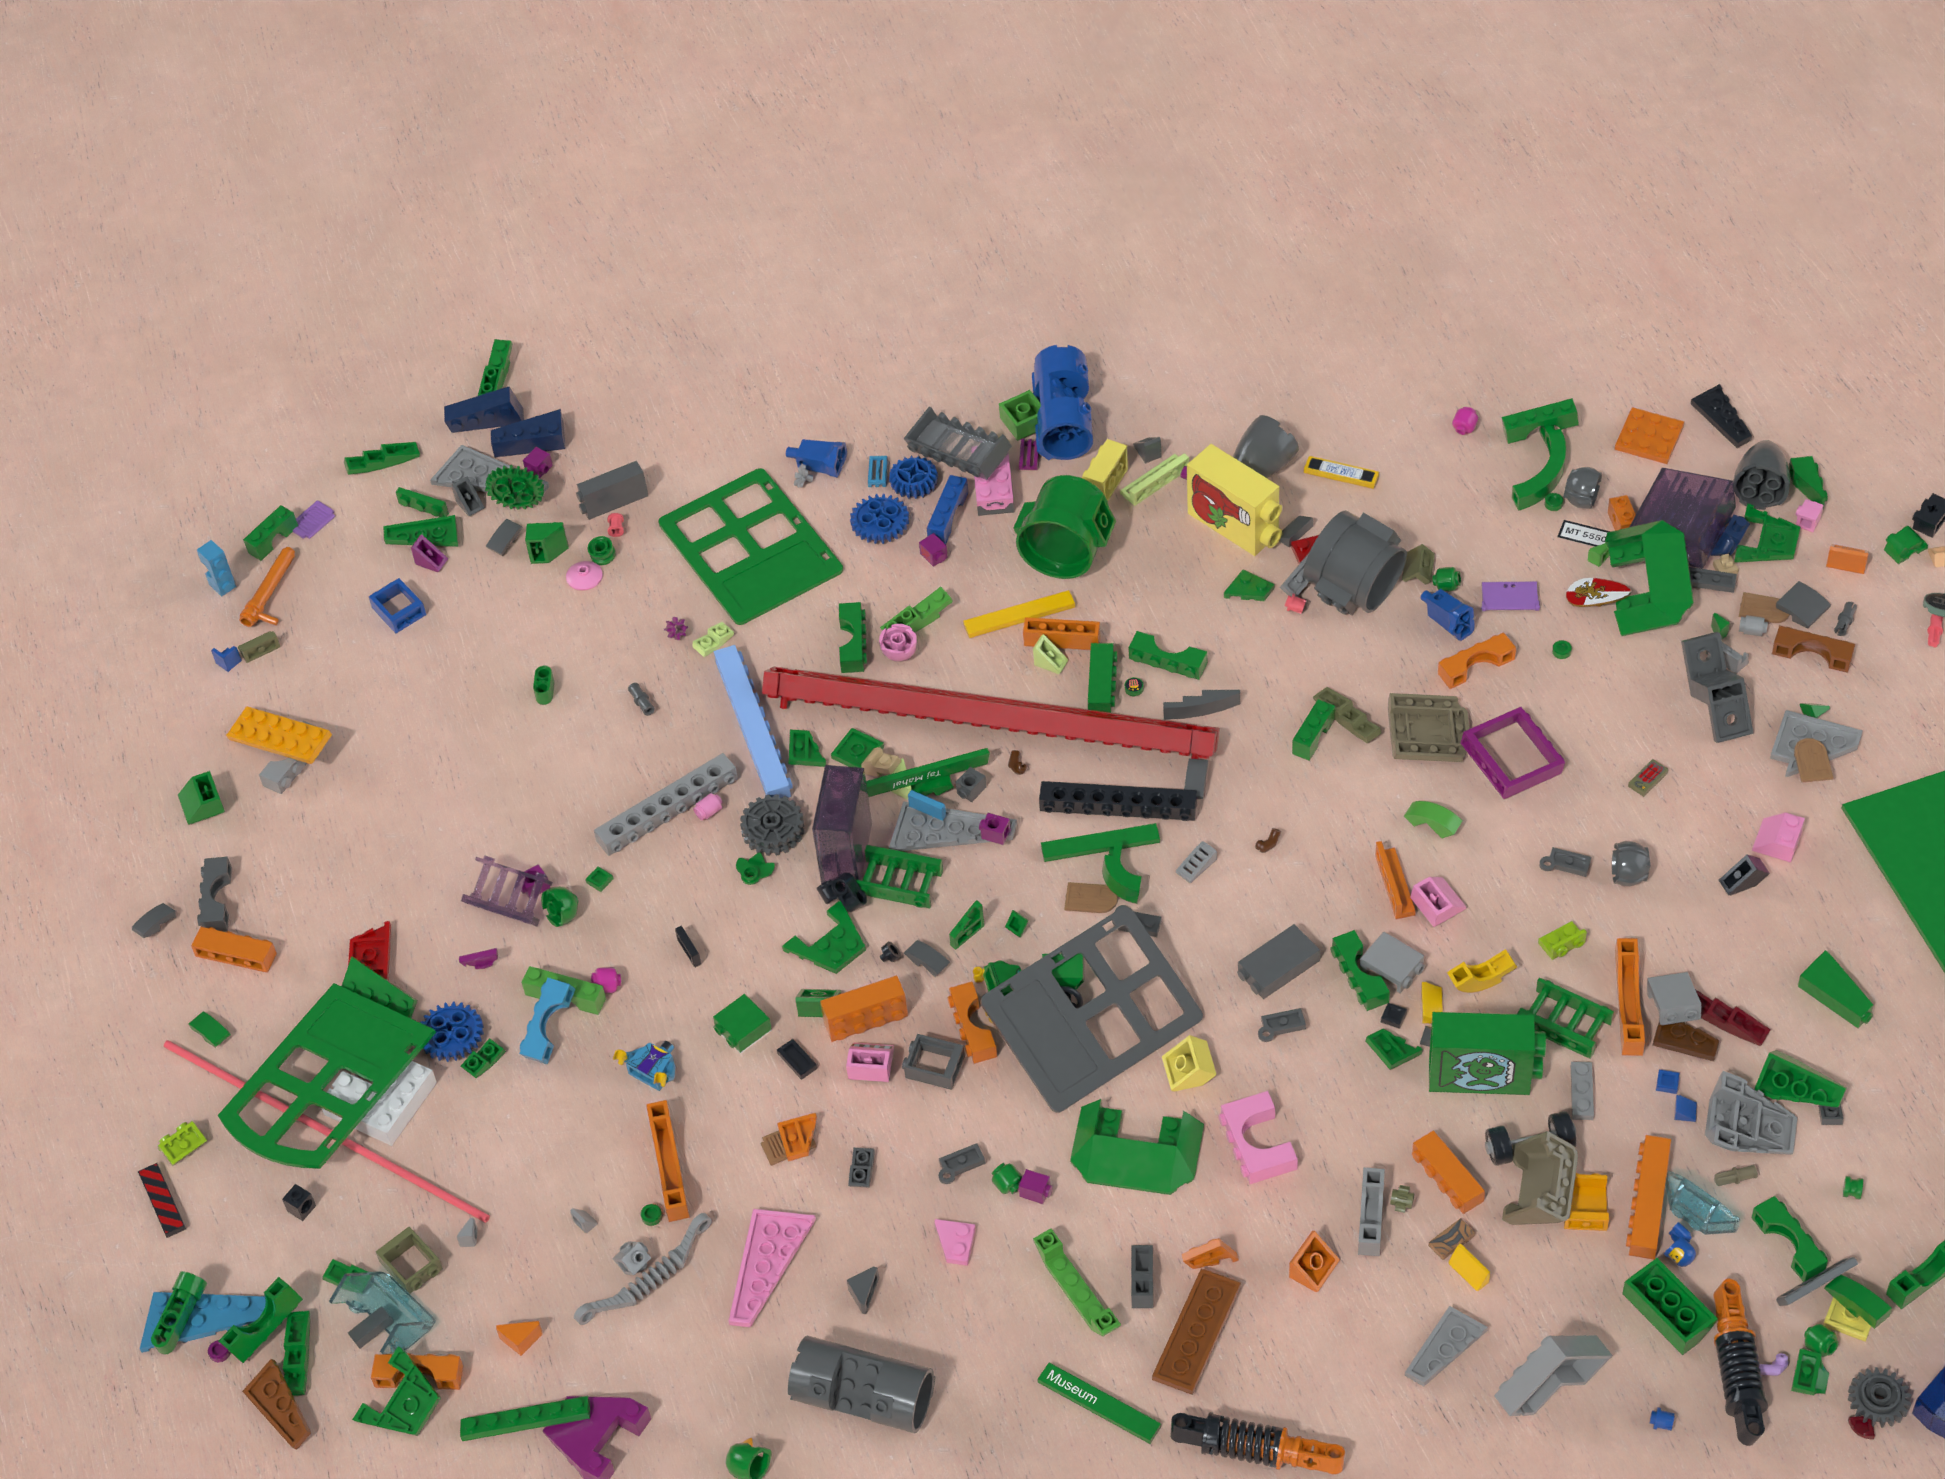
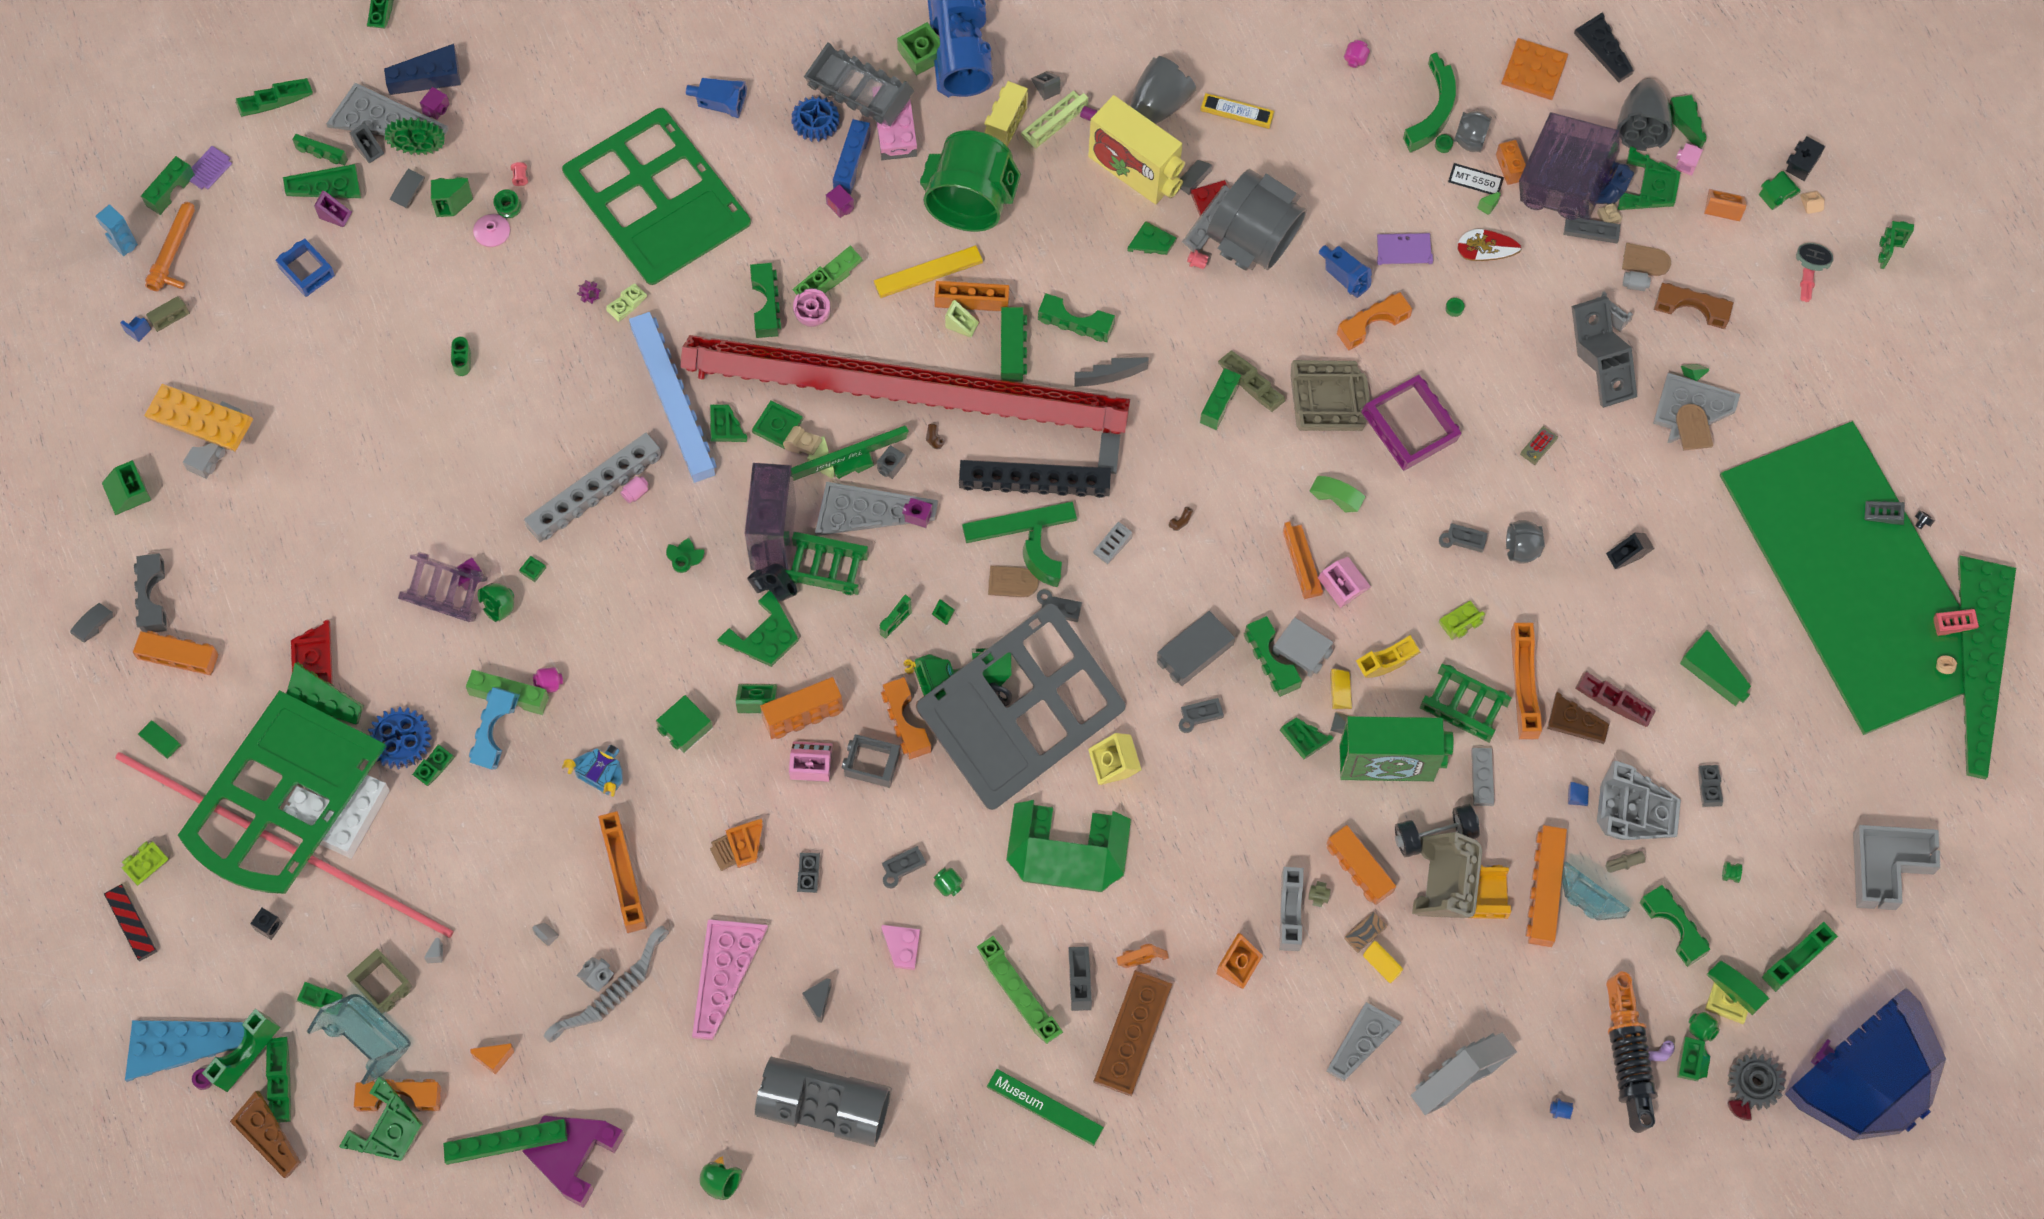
camera: 10 degrees left, 15 degrees up
green beam [151,1271,207,1355] -> none
dark grey slope [348,1306,394,1349] -> none
dark blue wedge [444,386,524,433] -> none
magenta tile [459,948,498,969] -> none
dark grey brick [576,460,648,520] -> none
dark grey pin [628,683,655,716] -> none
green tile [641,1204,662,1226] -> none
black tile [675,925,701,968] -> none
dark grey piece [740,794,804,856] -> none
black tile [777,1039,818,1080] -> none
light grey plant [794,464,813,488] -> none
blue gear [850,494,909,544] -> none
dark azure tile [868,456,888,487] -> none
black tile [880,941,901,962] -> none
dark grey slope [904,940,950,977] -> none
dark azure tile [908,790,946,821] -> none
magenta tile [1019,439,1038,470] -> none
magenta brick [1019,1169,1053,1204] -> none
tile [1124,677,1144,696] -> none
black piece [1170,1412,1345,1474] -> none
bright pink arch [1218,1091,1298,1184] -> none
black tile [1381,1003,1407,1029] -> none
olive panel [1402,544,1435,585] -> none
green head [1432,567,1461,592] -> none
green arch [1502,398,1579,444] -> none
green slope [1605,520,1694,636] -> none
green slope [1622,1258,1718,1355] -> none
light grey panel [1647,972,1701,1025] -> none
blue tile [1656,1069,1680,1094] -> none
blue piece [1664,1222,1696,1267] -> none
green slope [1711,613,1730,640] -> none
bright pink slope [1752,813,1805,862] -> none
green wedge [1754,1050,1847,1107] -> none
dark grey slope [1776,581,1831,628] -> none
dark grey tile [1776,1257,1858,1306] -> none
dark grey pin [1834,602,1857,636] -> none

